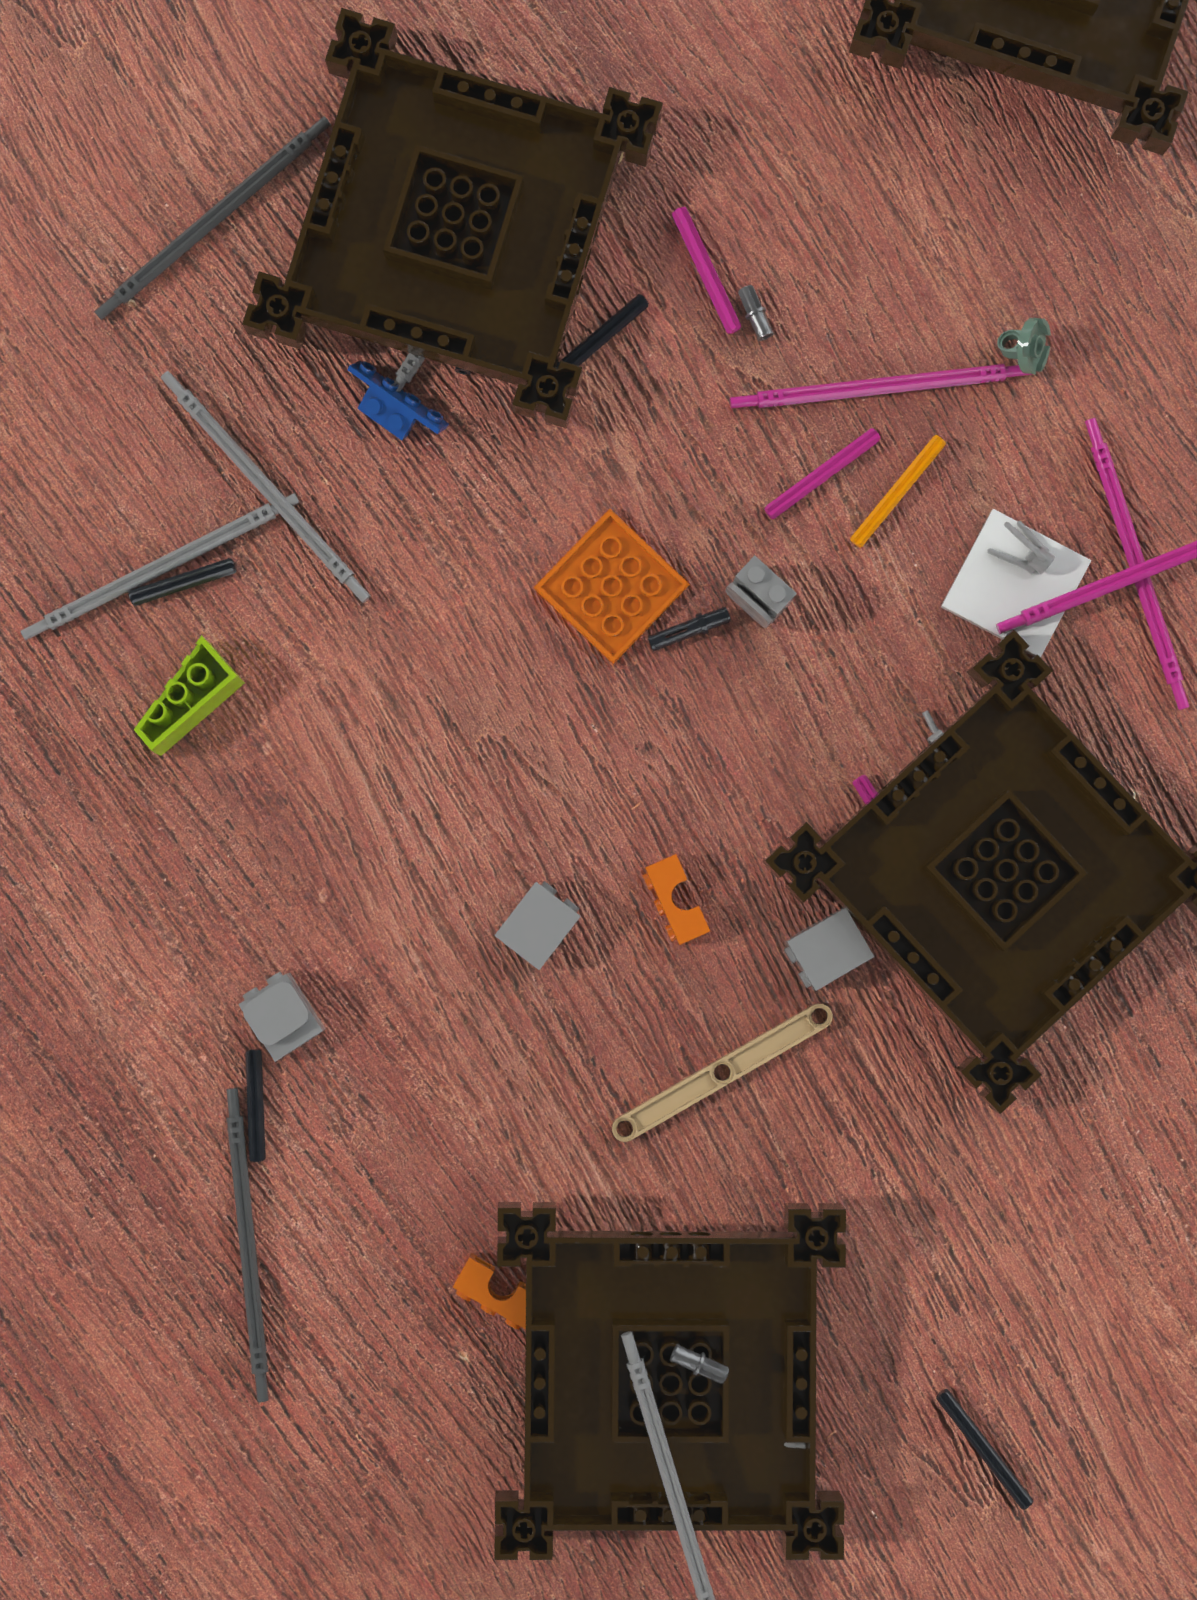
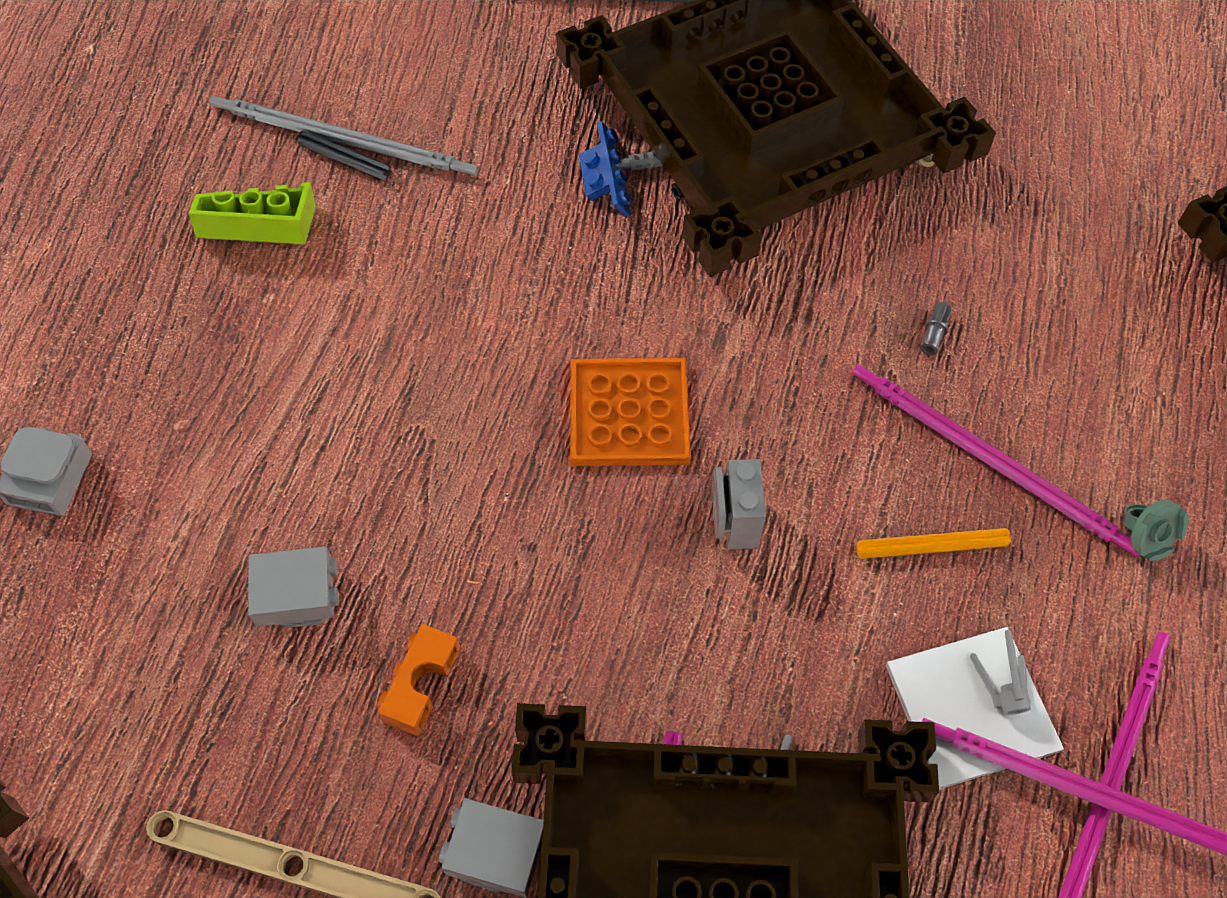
camera: 50 degrees right, 25 degrees down
light grey axle [161,371,371,603] -> none
black axle [556,294,649,369] -> none
black pin [647,606,731,651] -> none
dark pink axle [672,207,741,334] -> none
dark pink axle [764,428,881,519] -> none

